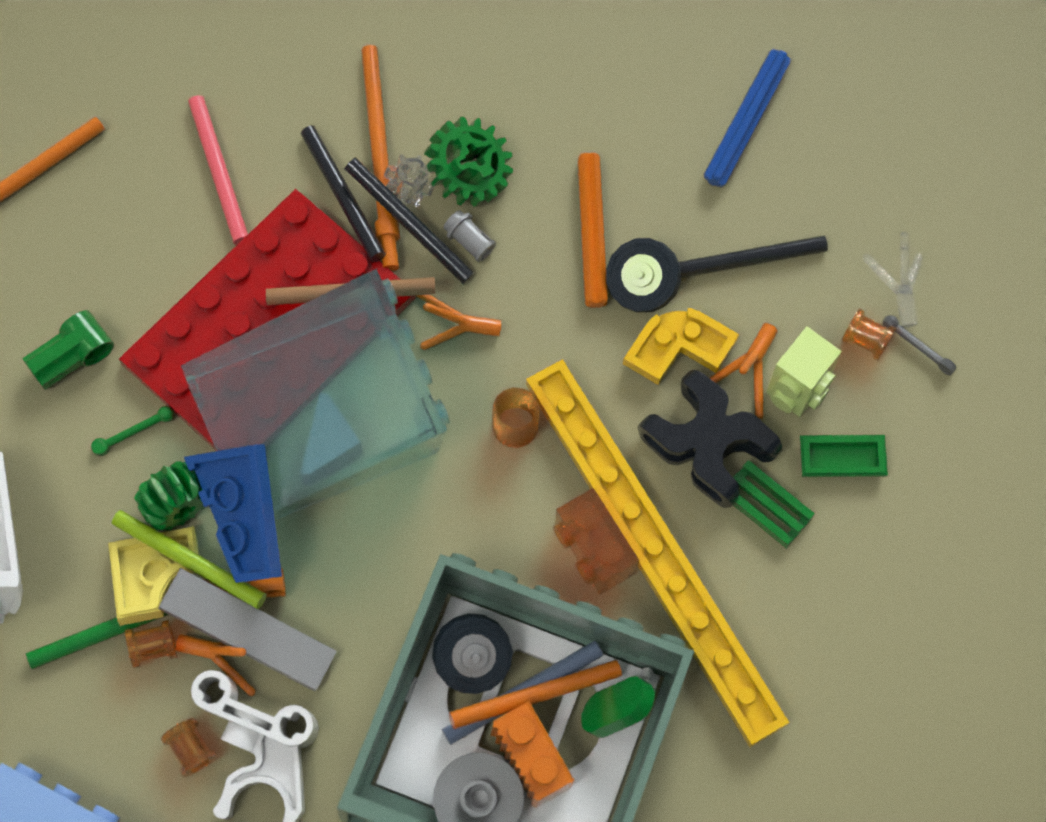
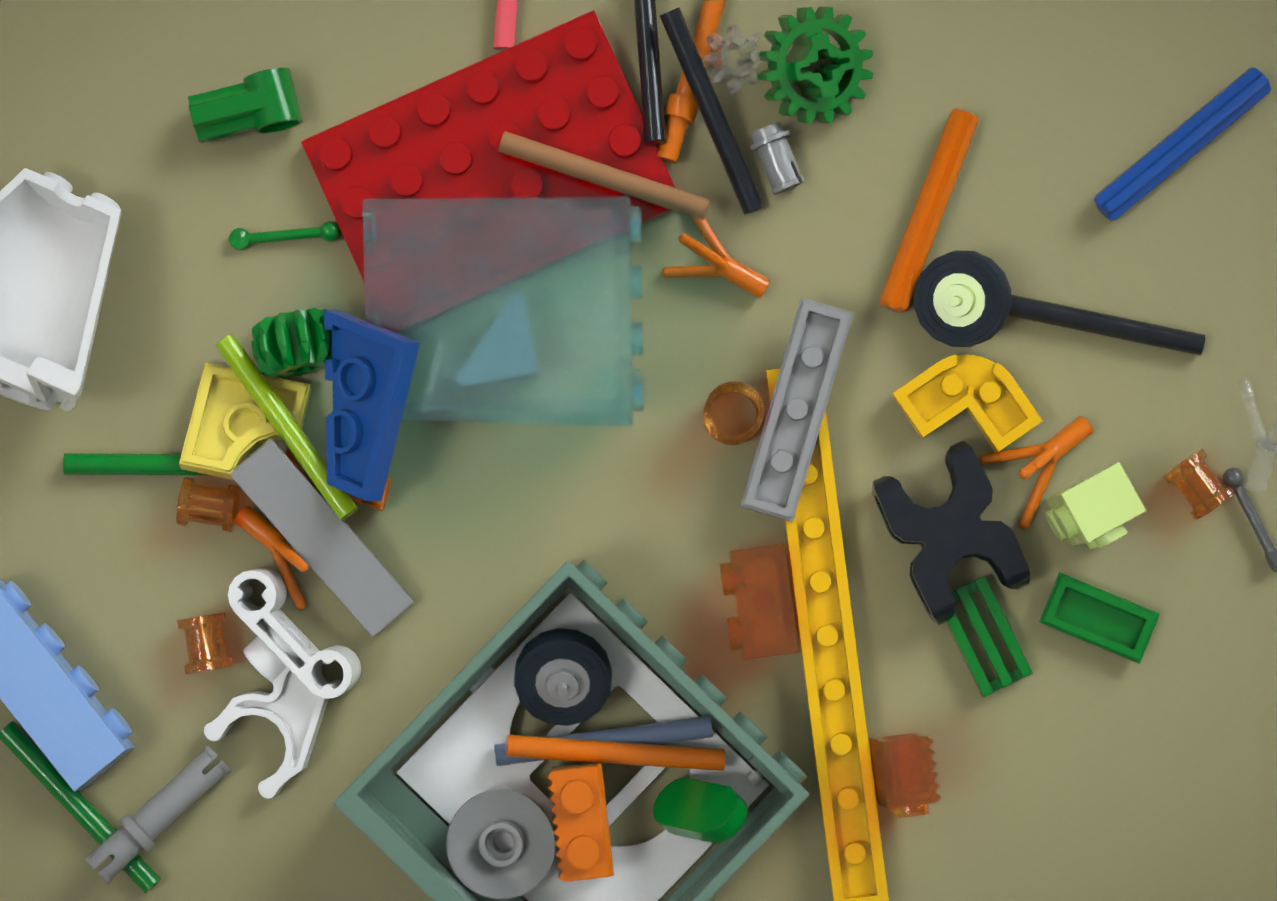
camera: 25 degrees right, 15 degrees up
none -> light grey tile [740,298,853,522]
none -> clear orange brick [869,732,941,818]

